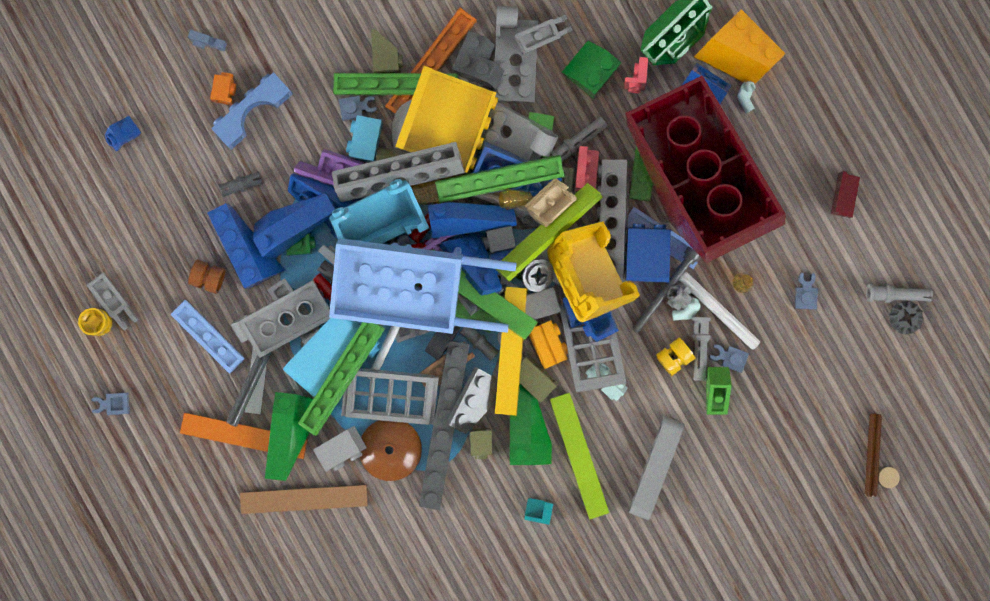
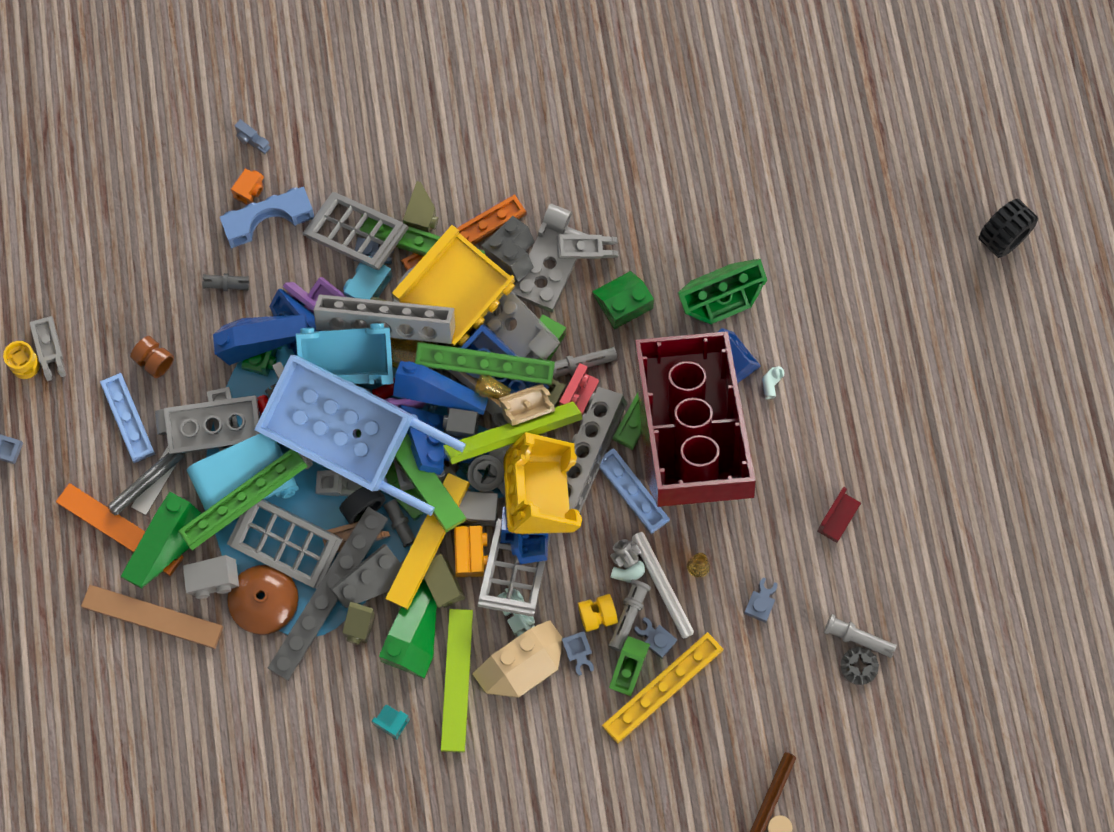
camera: 20 degrees right, 15 degrees down
blue bracket [105,116,141,151] -> none
blue wedge [207,203,286,289] -> none
white bar [367,326,400,379] -> none
coral bracket [624,57,648,93] -> none
blue slope [626,223,671,282] -> none
light grey beam [628,416,684,520] -> none
dark grey piece [633,246,701,332] -> none
light orange wedge [694,9,786,84] -> none
none -> light grey piece [303,192,409,270]
none -> tan wedge [472,620,563,698]
none -> sand blue plate [562,631,594,676]
none -> yellow tile [602,632,724,744]

